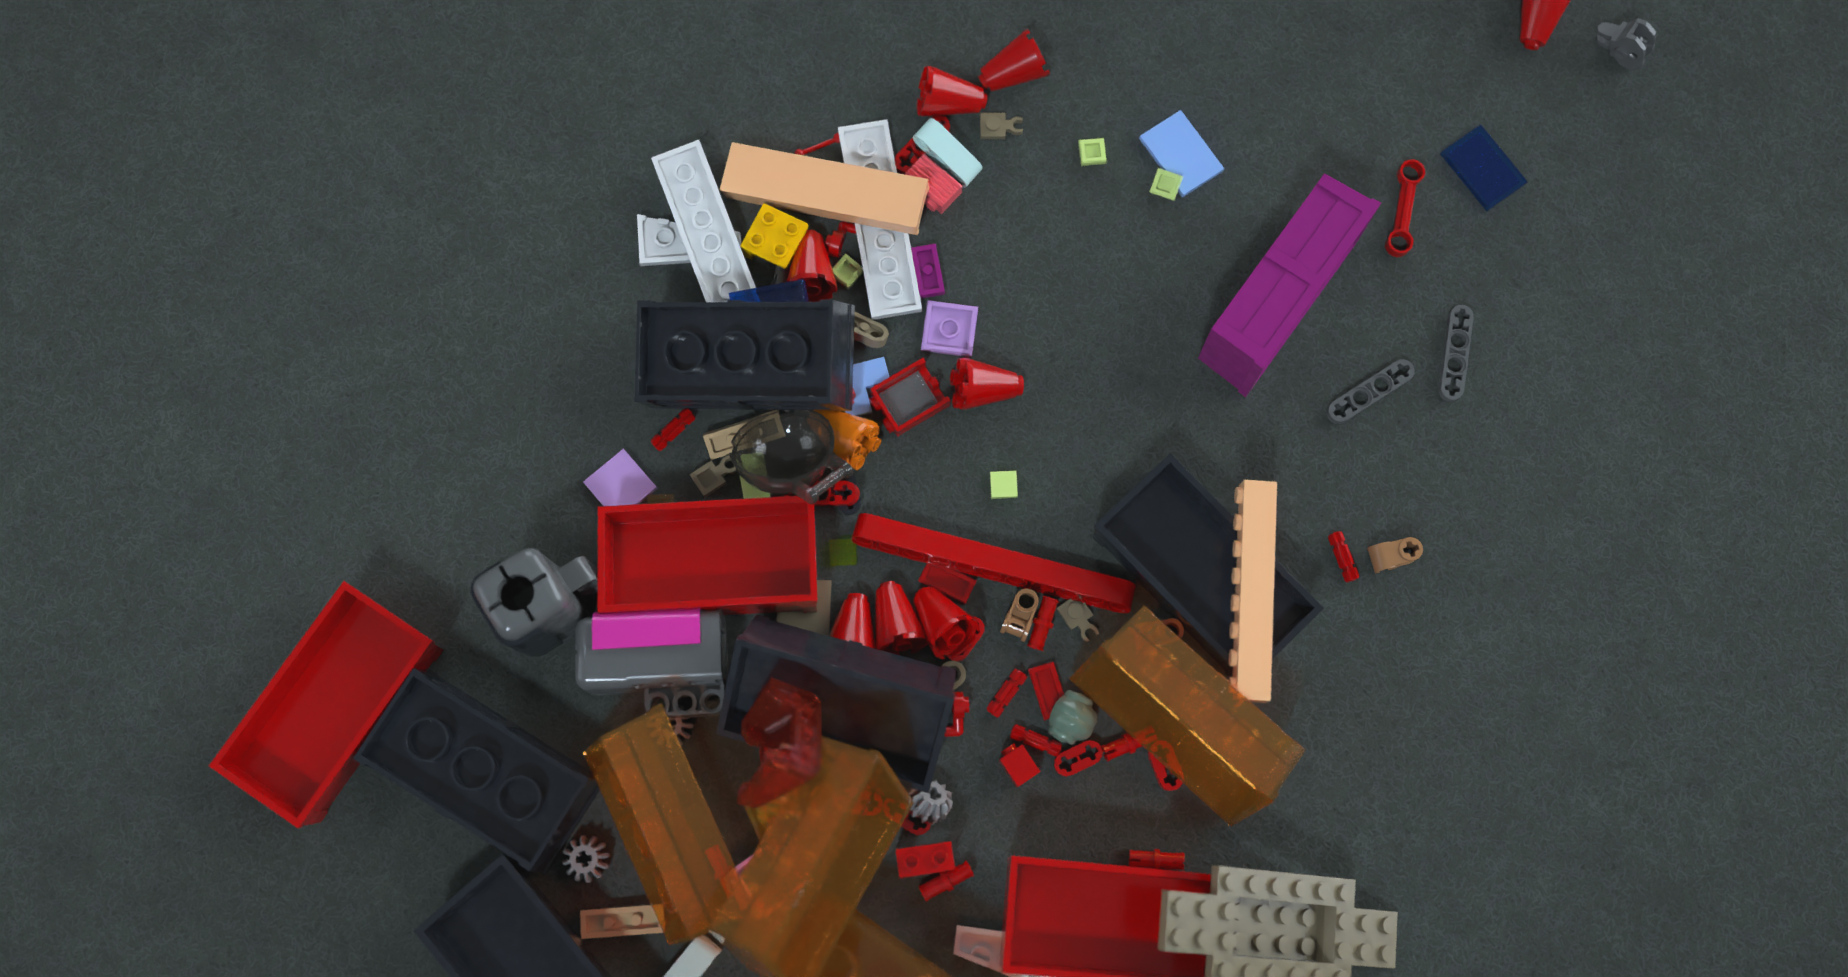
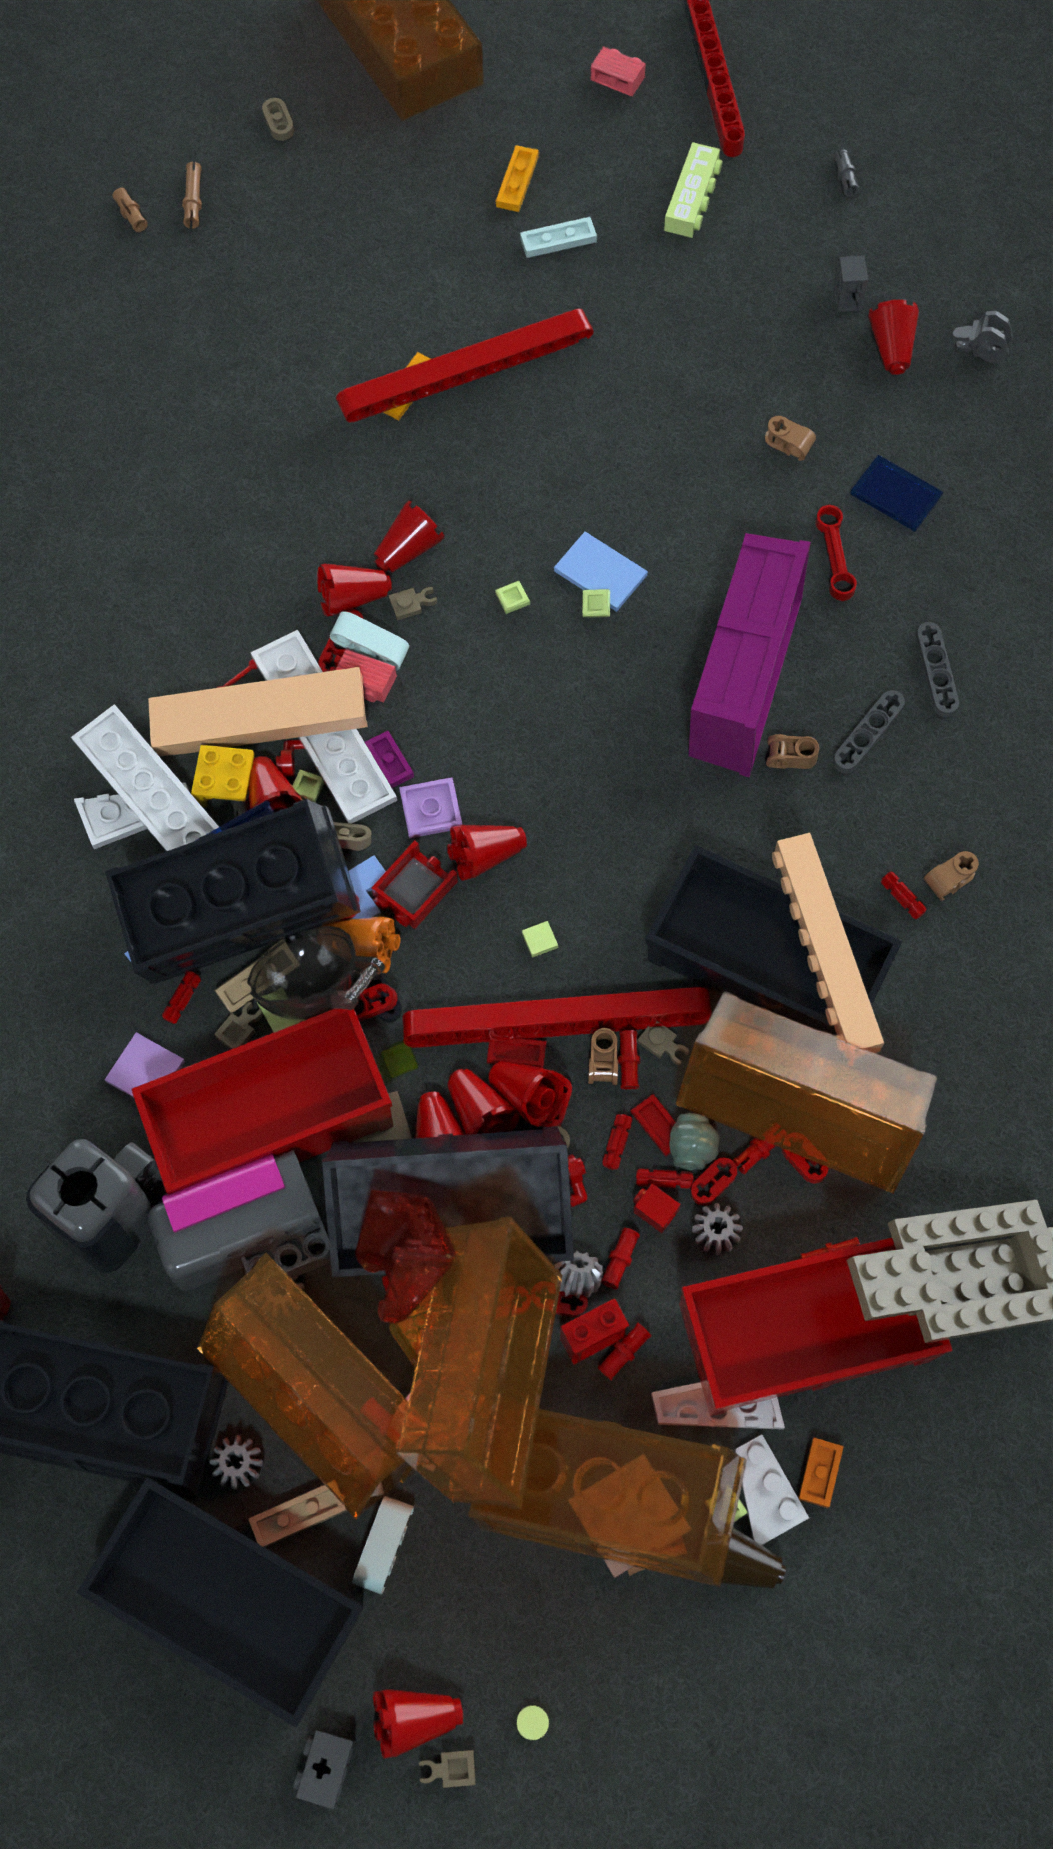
camera: 15 degrees left, 10 degrees down
none -> red pin [601,1228,640,1290]
none -> light grey gear [692,1203,743,1255]
none -> medium nougat piece [765,416,816,461]
none -> medium nougat piece [766,734,819,769]

